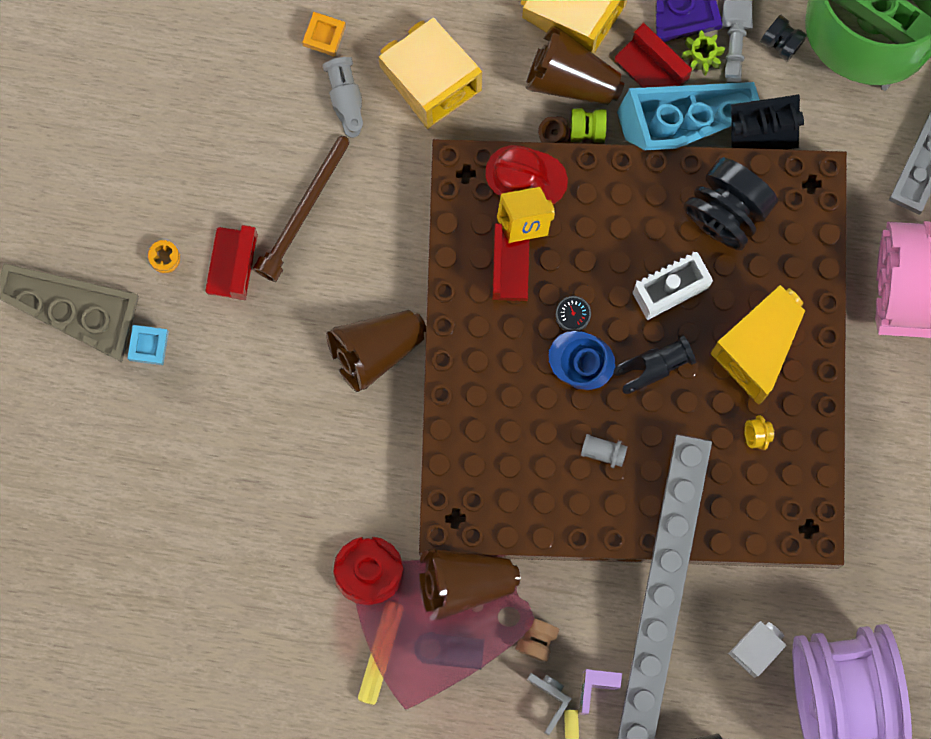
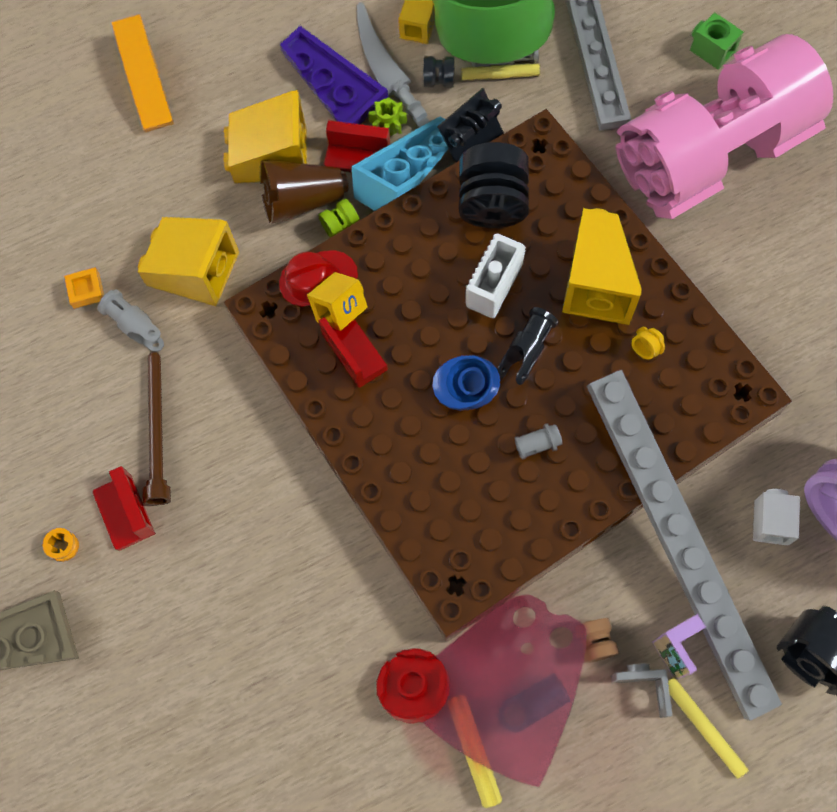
camera: 30 degrees left, 10 degrees down
medium azure tile [127,325,169,366] -> none
reddish brown cone [326,310,426,392] -> none
reddish brown cone [419,549,520,620] -> none
reddish brown plate [538,116,571,143] -> none
black tile [555,296,591,332] -> none
none -> light yellow piece [461,64,540,80]

